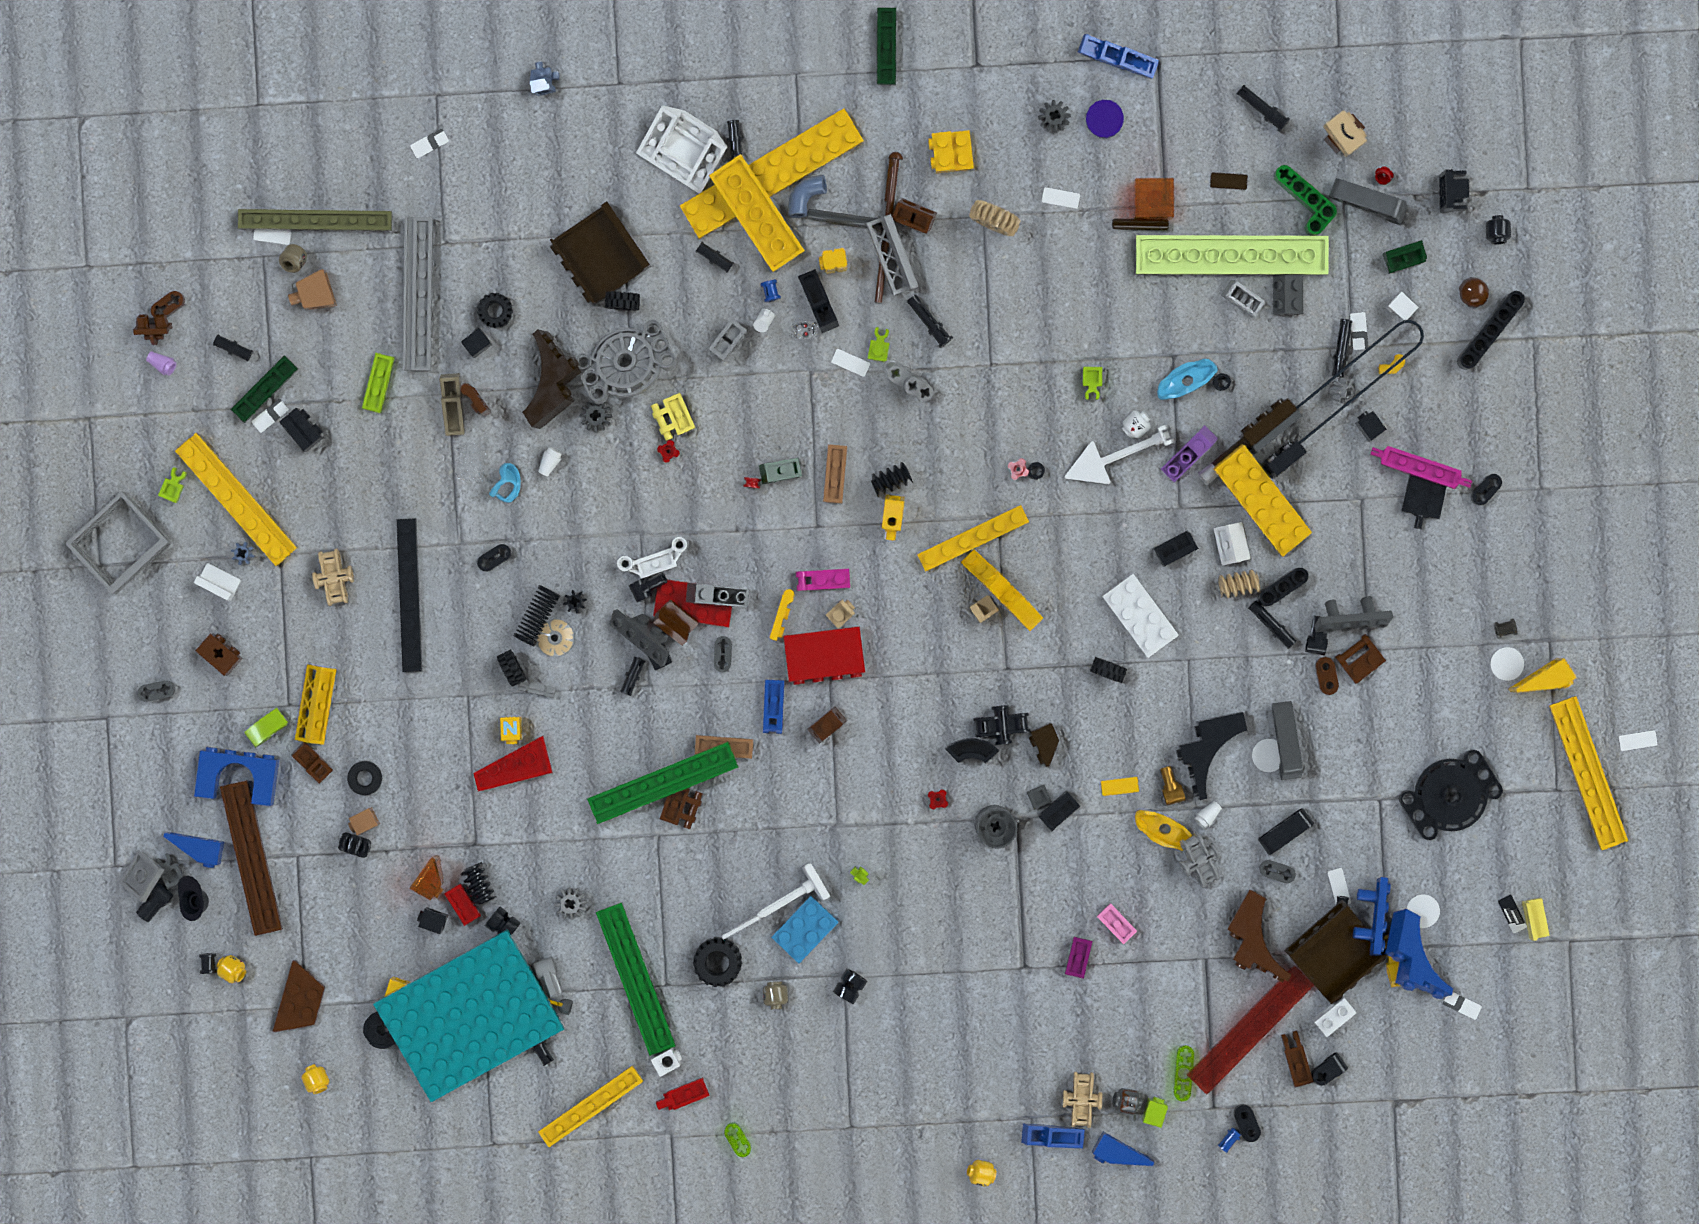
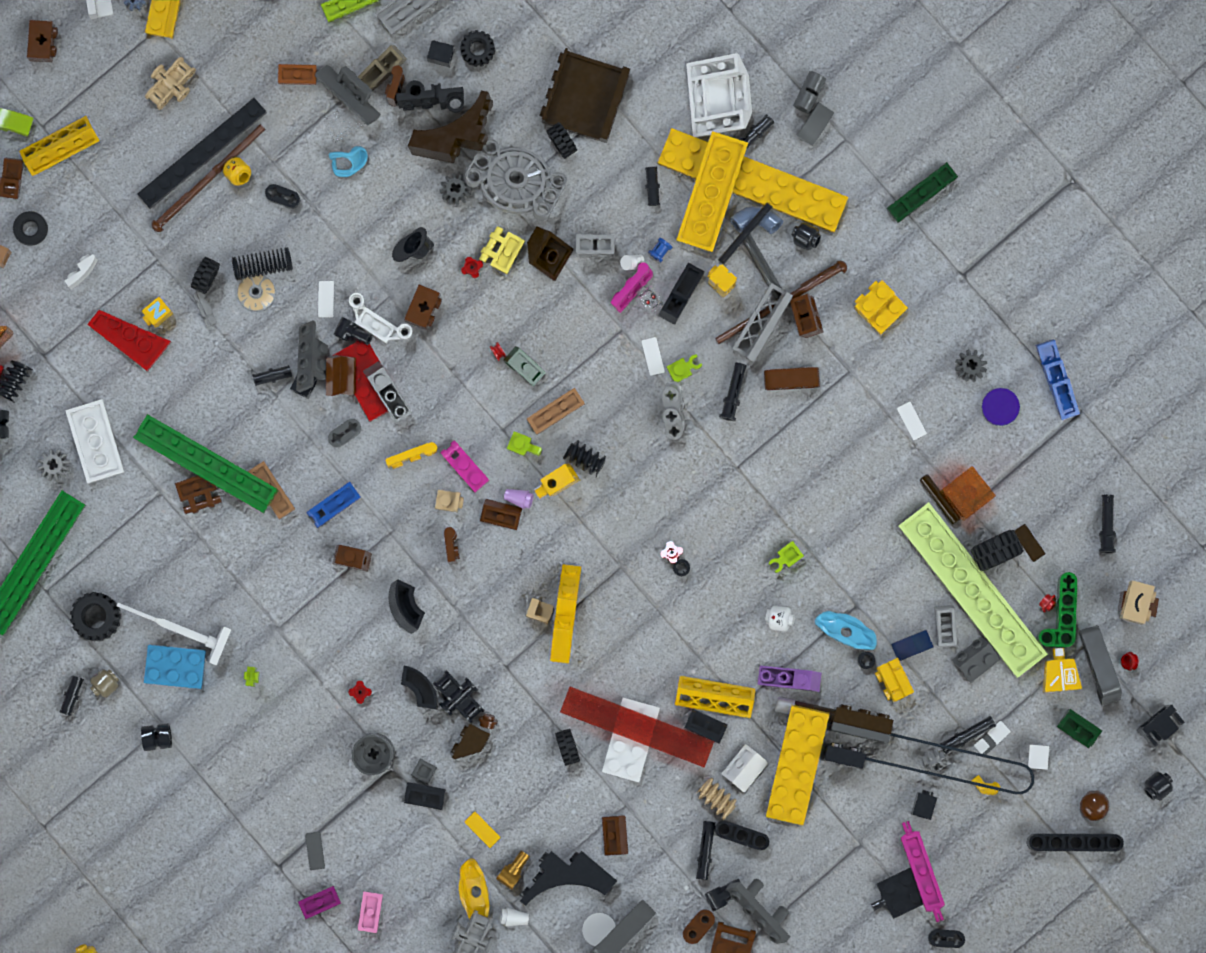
camera: 50 degrees right, 5 degrees down
white cone [538,447,562,477] -> none
black gear [563,590,587,614] -> none
red panel [783,627,865,685] -> none
yellow plate [917,505,1029,572] -> none
tan gear [969,200,1020,236] -> none
white piece [1065,425,1175,484] -> none
none -> black pin [59,675,84,716]
none -> white slope [64,254,98,290]
none -> white plate [65,399,125,484]
none -> reddish brown bar [152,124,266,232]
none -> yellow head [223,157,251,186]
none -> dark orange plate [278,64,317,85]
none -> dark grey sticker [305,832,325,871]
none -> dark grey bracket [315,65,381,125]
none -> white sticker [318,281,334,318]
none -> black brick [388,579,425,634]
none -> black piece [392,227,434,262]
none -> black plate [396,80,464,113]
none -> reddish brown brick [404,284,442,330]
none -> reddish brown plate [444,527,460,565]
none -> reddish brown plate [479,714,498,729]
none -> reddish brown slope [480,499,522,530]
none -> lavender cone [504,489,534,509]
none -> lime plate [507,431,542,457]
none -> dark brown slope [527,226,574,281]
none -> clear red plate [560,686,715,768]
none -> reddish brown slope [602,815,628,856]
none -> dark pink plate [610,263,653,313]
none -> yellow fence [675,676,755,718]
none -> black bar [718,202,773,264]
none -> reddish brown beam [764,367,820,390]
none -> black head [791,222,821,250]
none -> dark grey pin [793,71,826,114]
none -> dark grey slope [797,102,834,146]
none -> yellow brick [874,658,914,703]
none -> dark blue slope [891,630,934,661]
none -> black tyre [970,530,1024,571]
none -> red plate [1039,594,1057,613]
none -> yellow torso [1043,648,1082,693]

